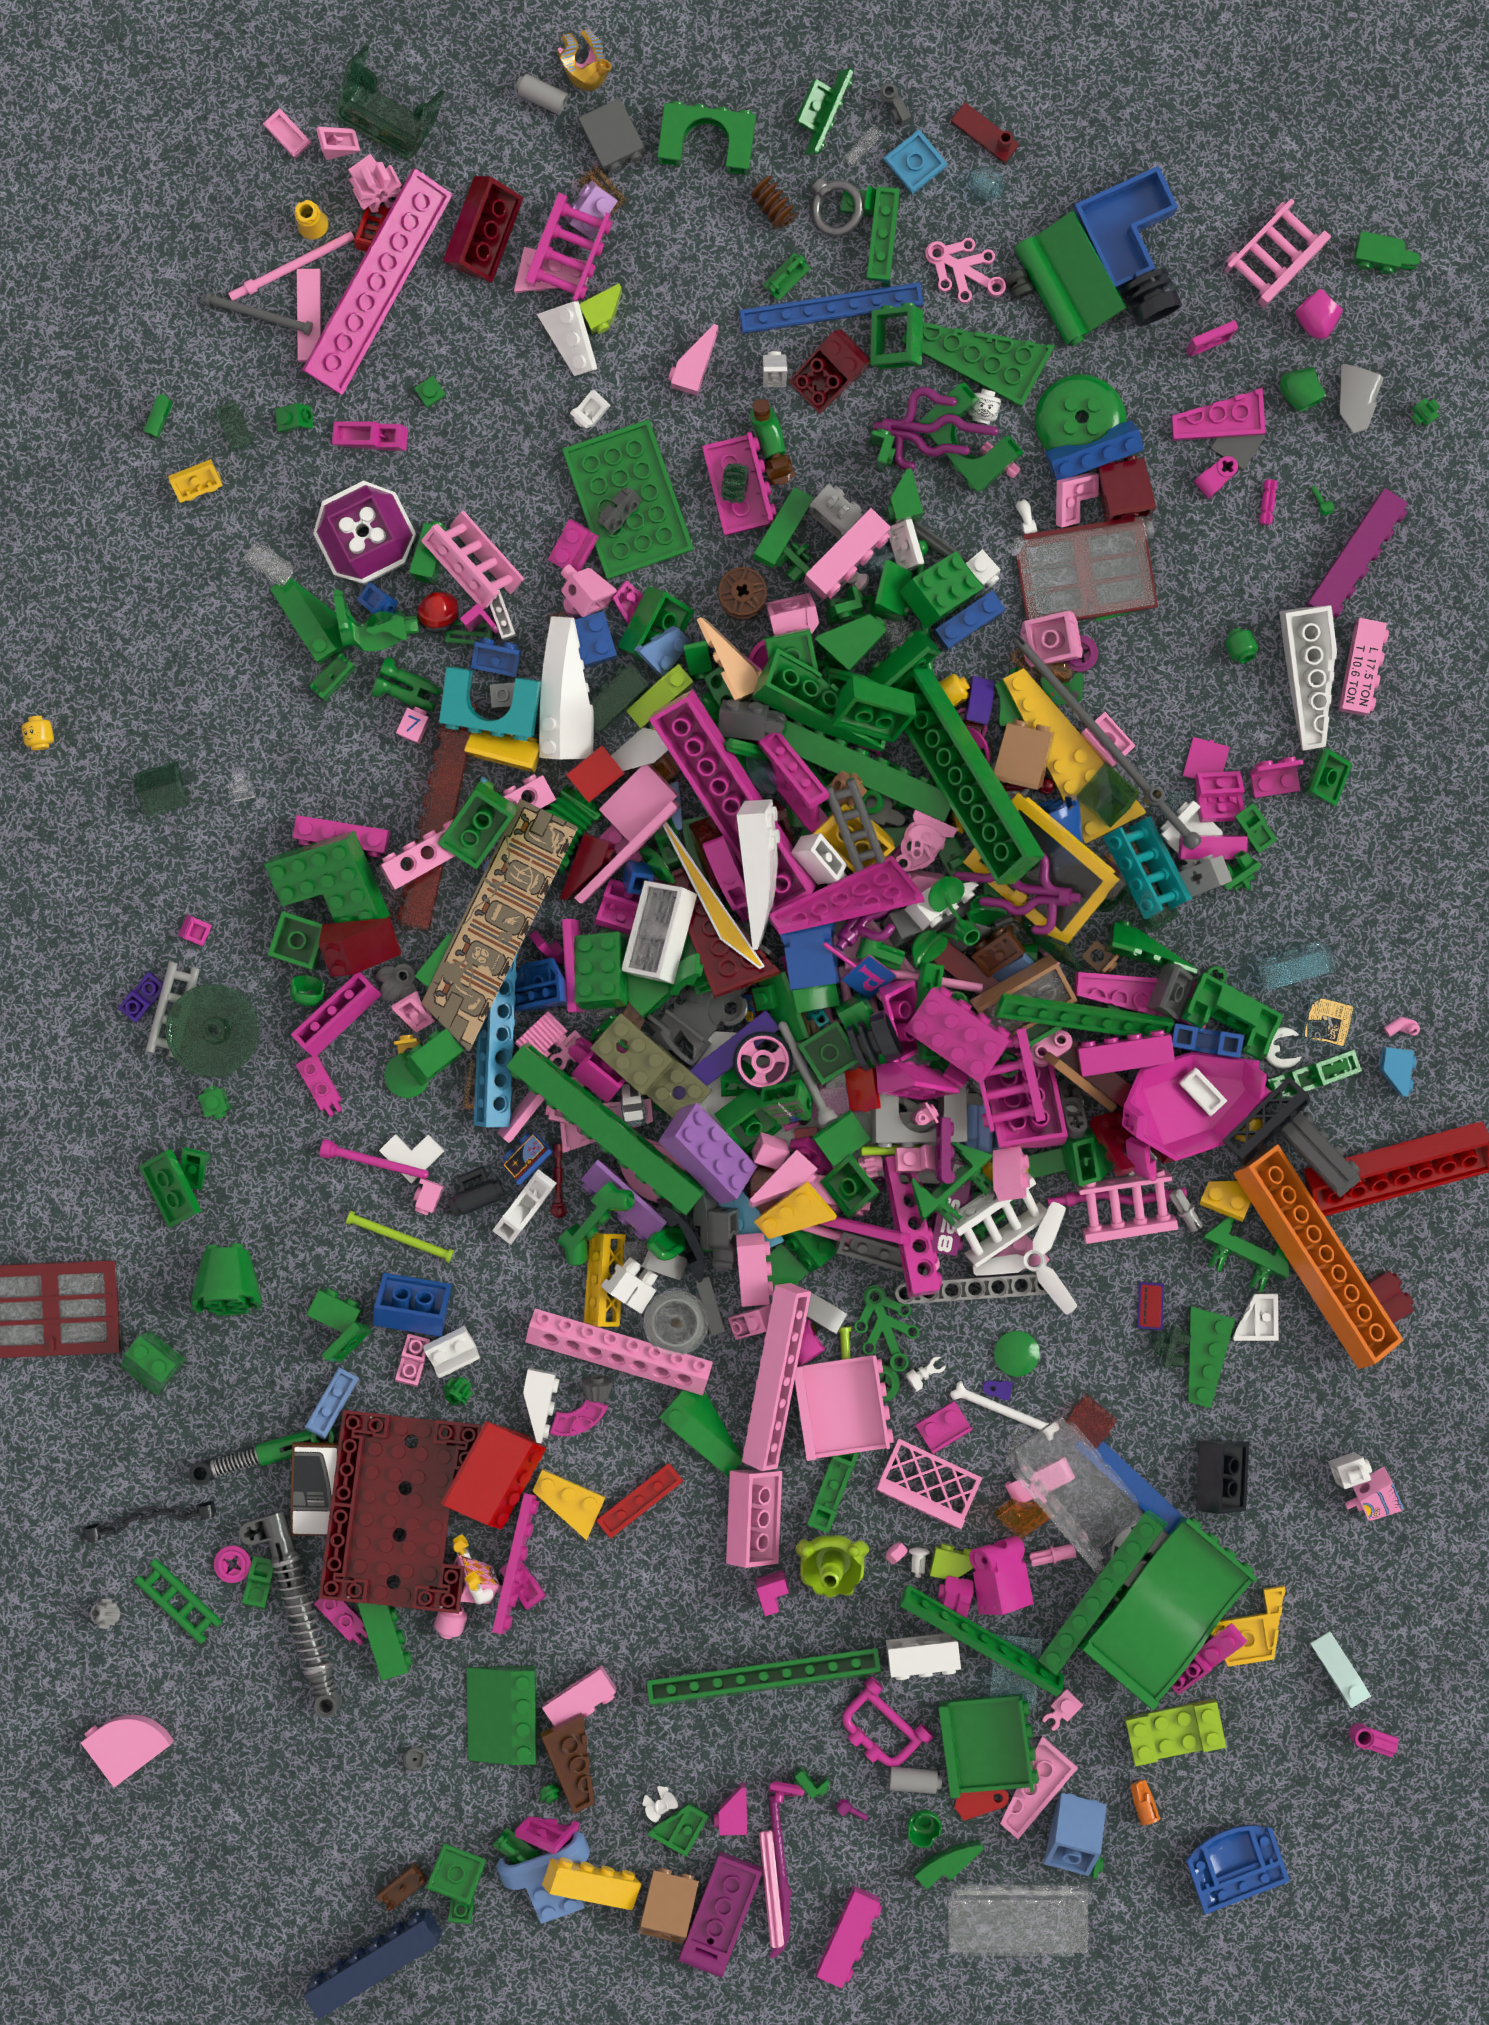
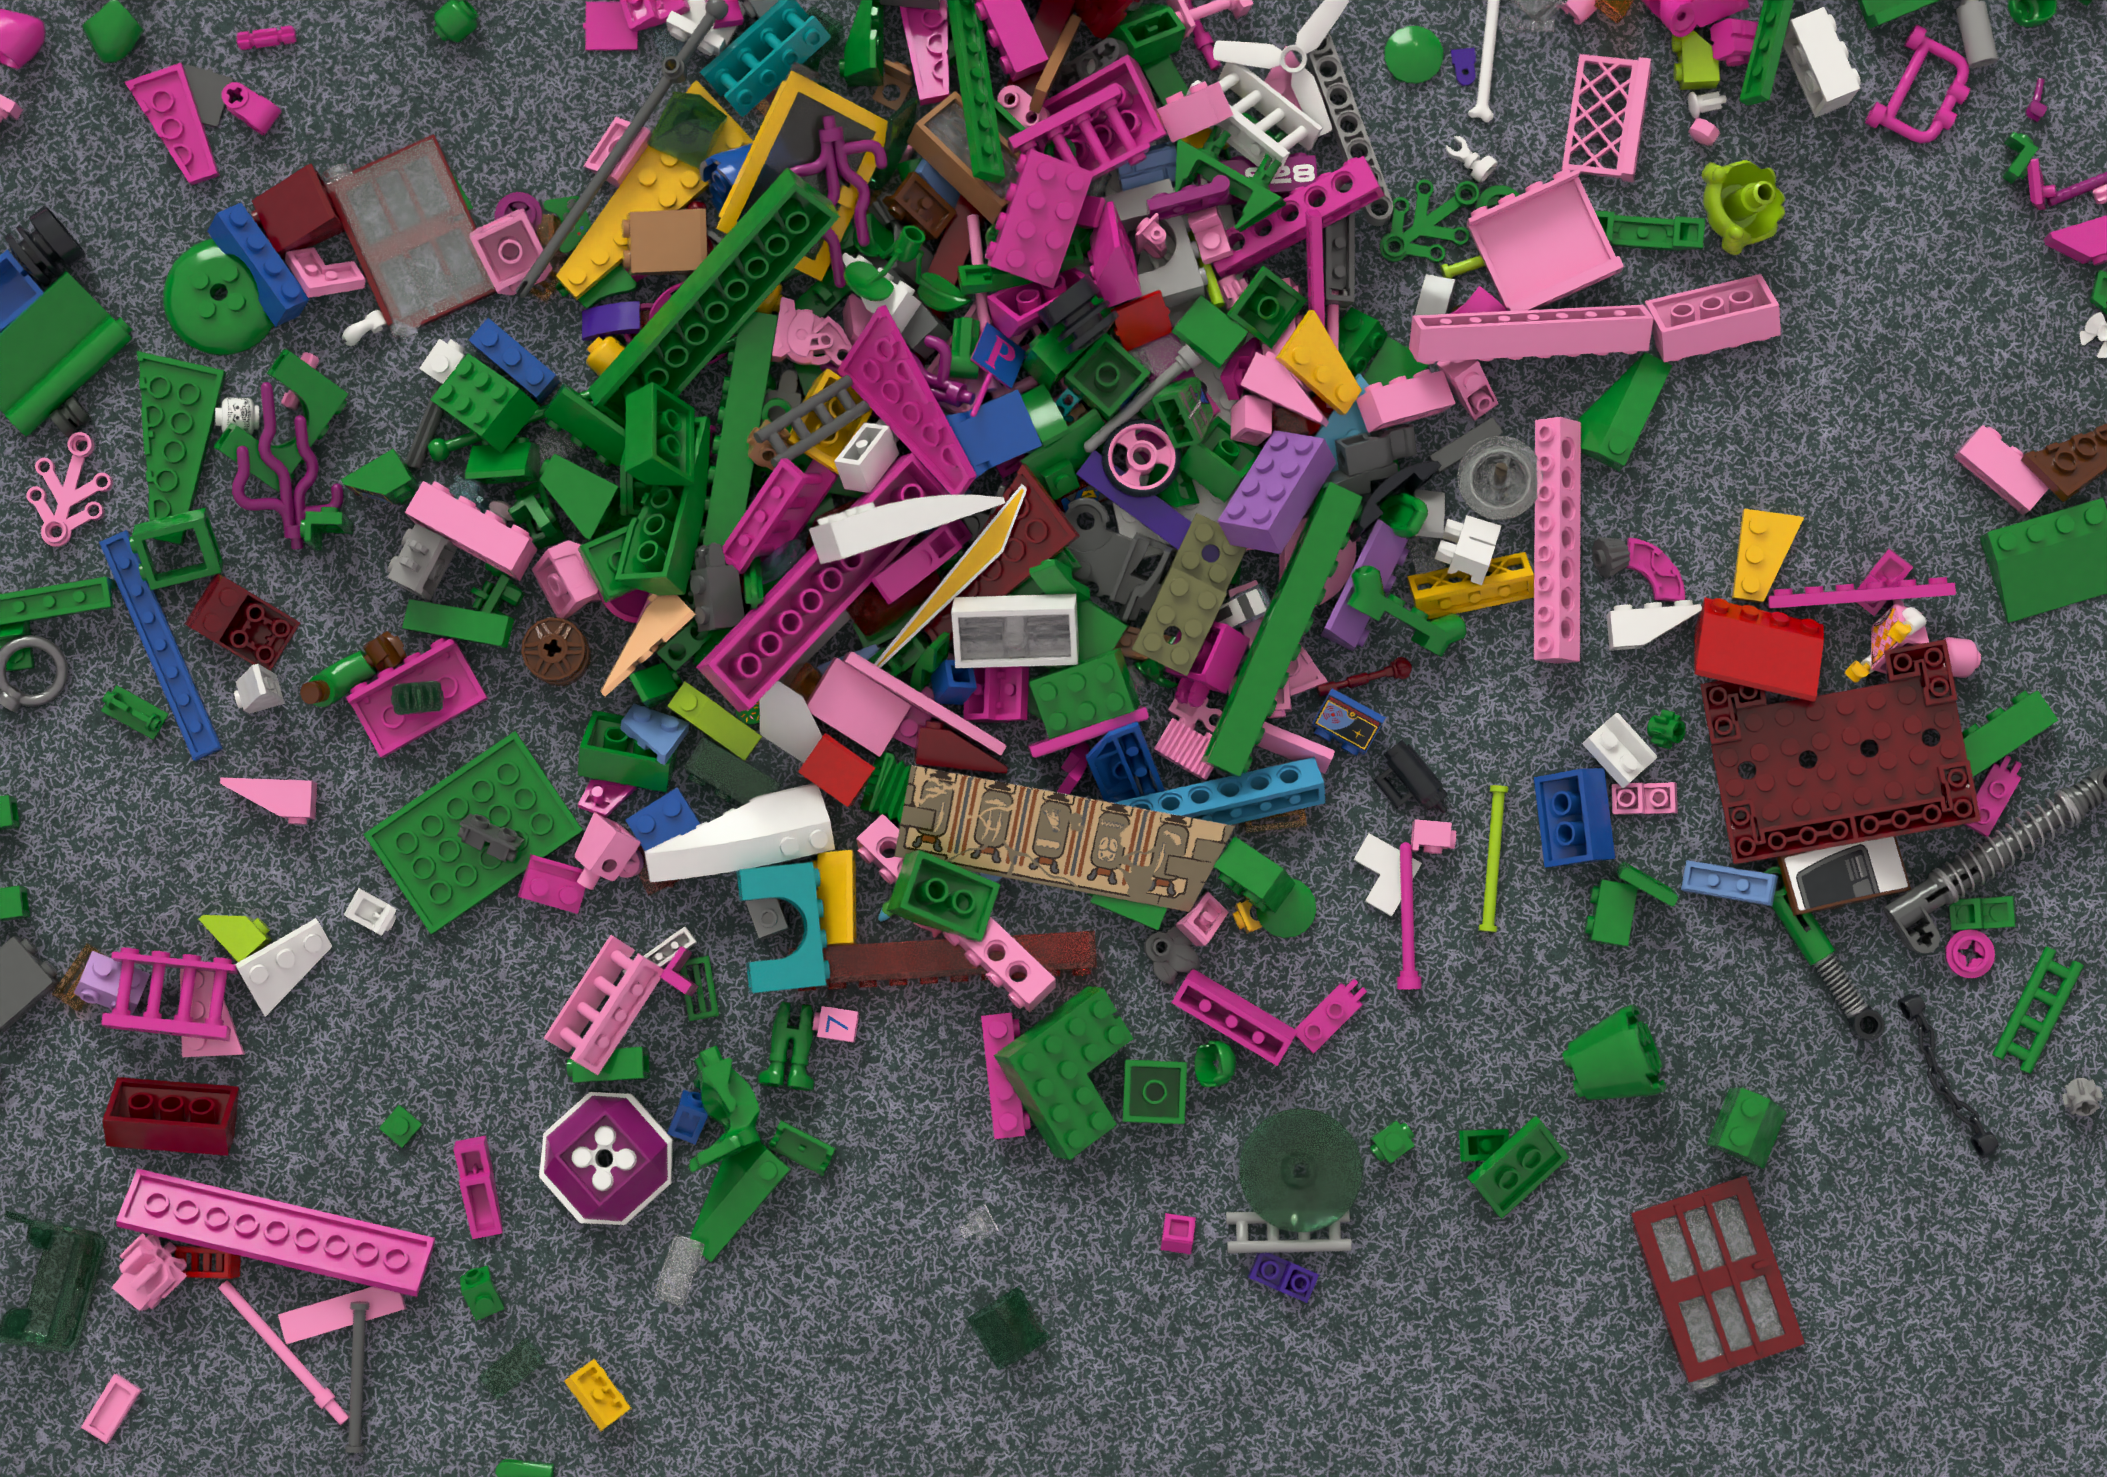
camera: 105 degrees left, 5 degrees down
yellow plant [295,200,328,239] -> none
bright pink slope [316,127,360,160] -> none
dark red slope [318,918,402,977] -> none
red hair [417,592,459,634] -> none
blue bracket [471,637,522,677] -> none
white arch [493,1169,557,1245] -> none
red plate [596,1462,683,1539] -> none
green brick [647,1648,881,1707] -> none
reddish brown piece [751,176,799,229] -> none
dark pink piece [756,1570,789,1616] -> none
dark red tile [794,1126,818,1139] -> none
white bracket [889,519,924,571] -> none
dark pink plate [915,1400,972,1454] -> none
dark pink tile [1186,320,1238,357] -> none

